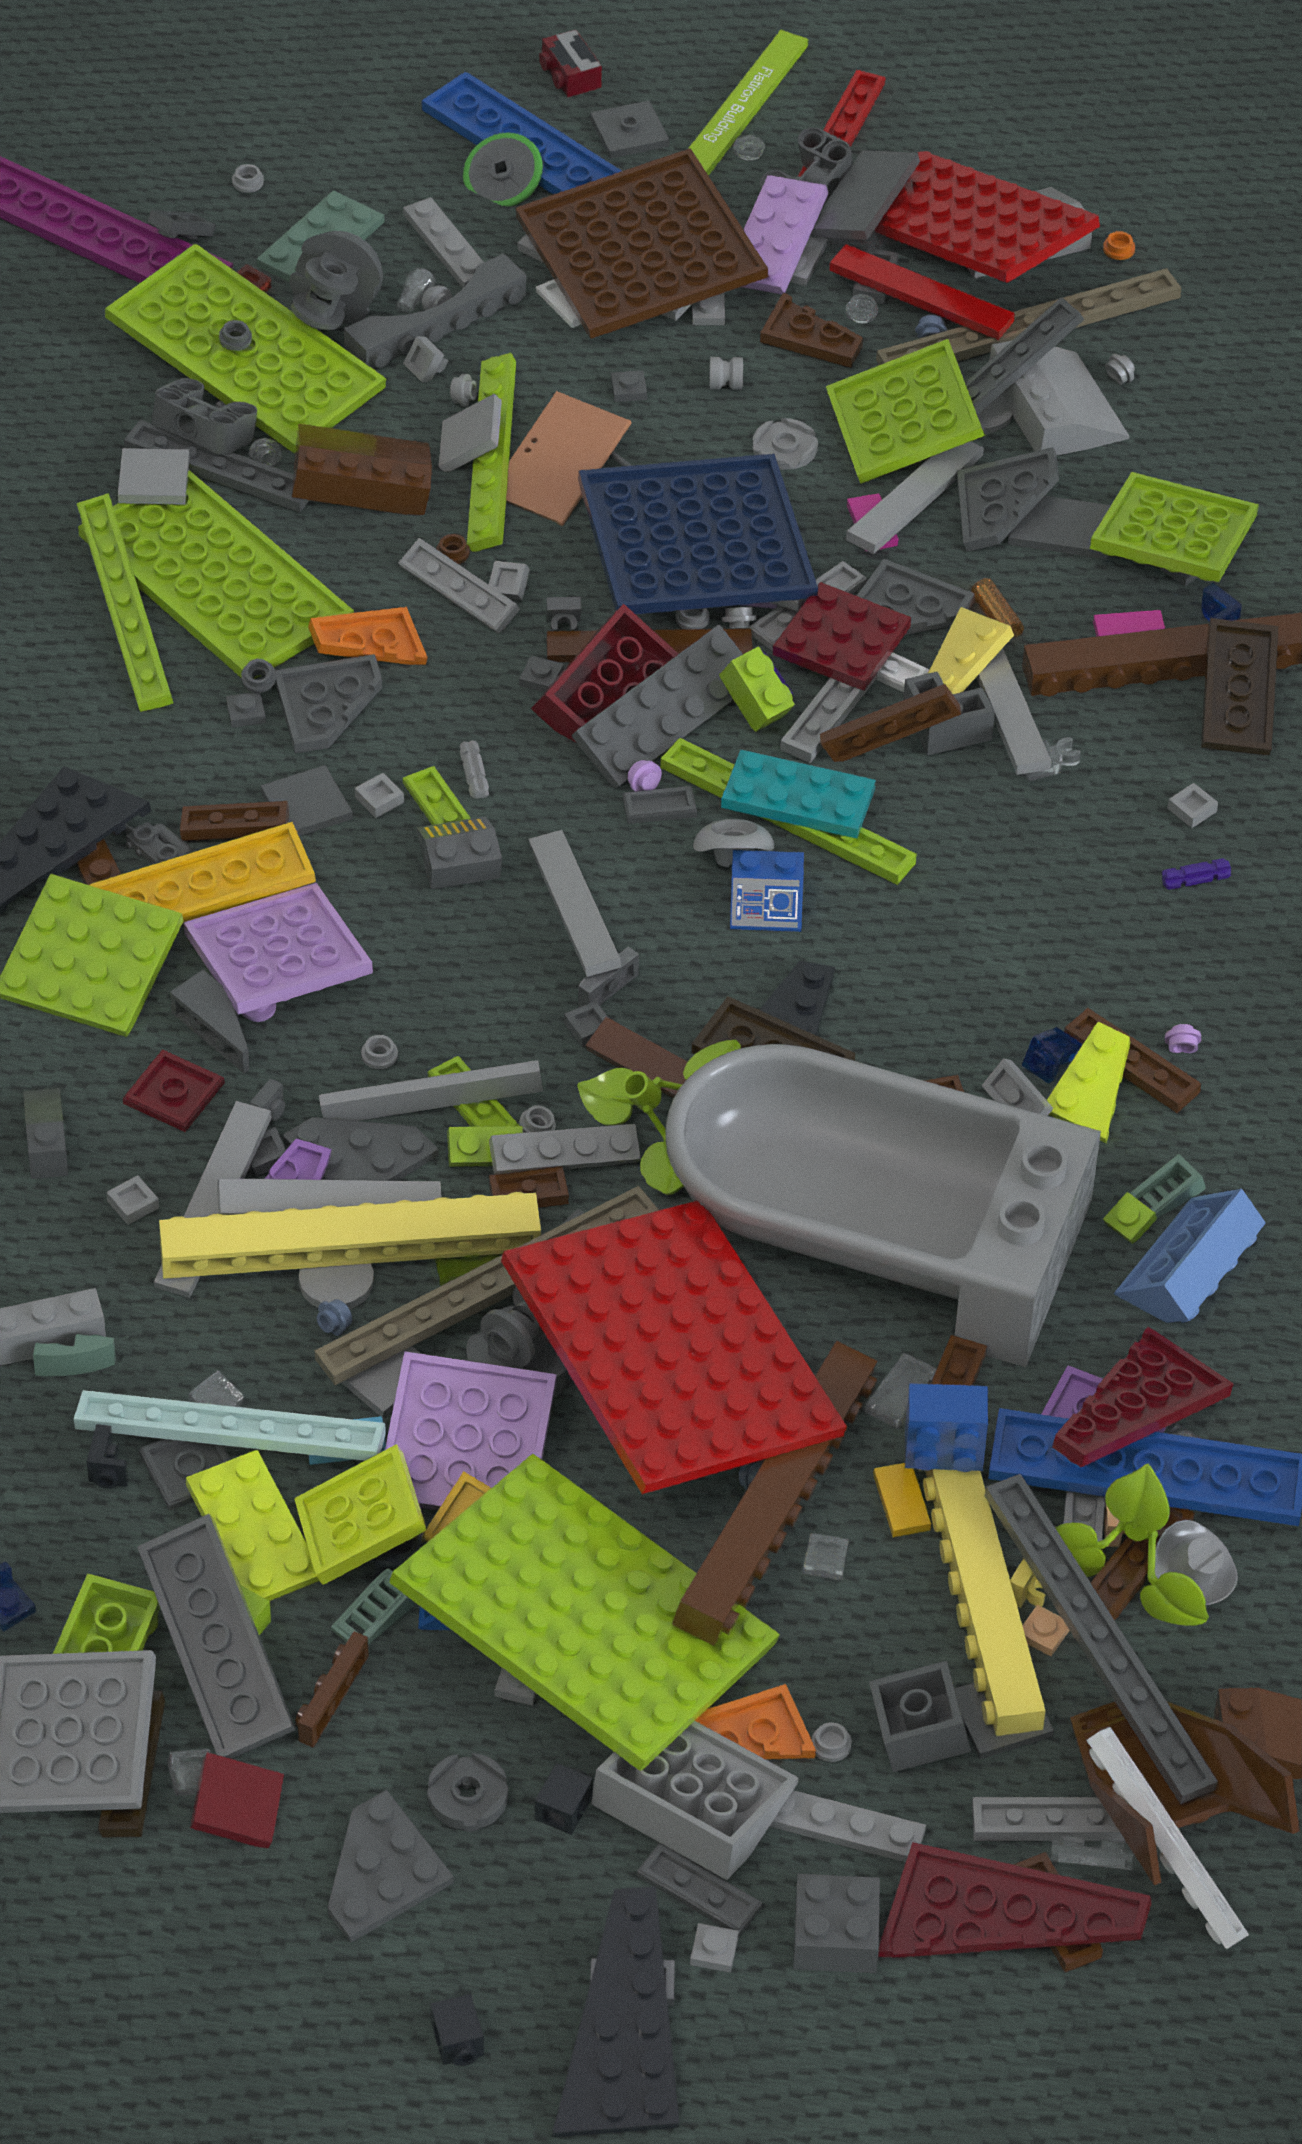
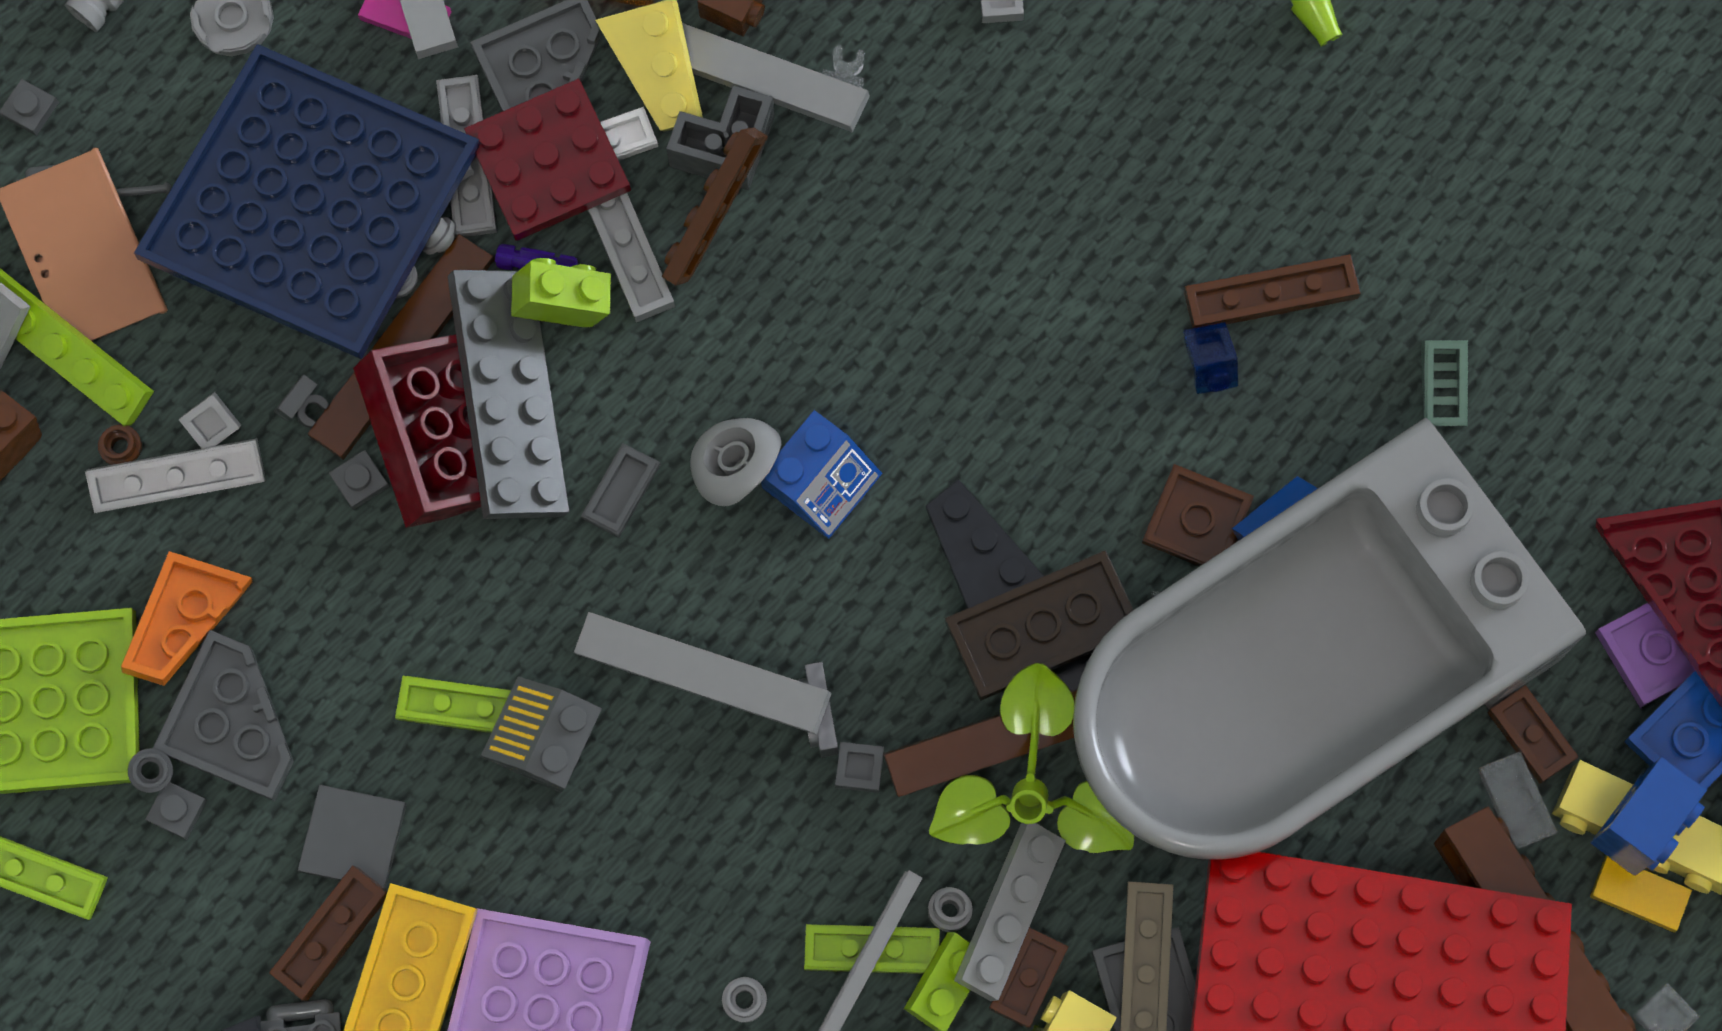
camera: 50 degrees left, 25 degrees up
light grey plate [355,773,404,818] -> none
light grey axle [460,740,489,799] -> none
lavender plate [628,760,662,791] -> none
lime plate [660,738,917,885] -> none
teal plate [721,749,876,839] -> none
light grey plate [981,1058,1054,1116] -> none
neon yellow wing [1047,1022,1130,1143] -> none
lime plate [1103,1192,1157,1244] -> none
medium blue slope [1114,1189,1266,1323] -> none
dark purple axle [1162,858,1231,890] -> none
lavender plate [1165,1024,1201,1053] -> none

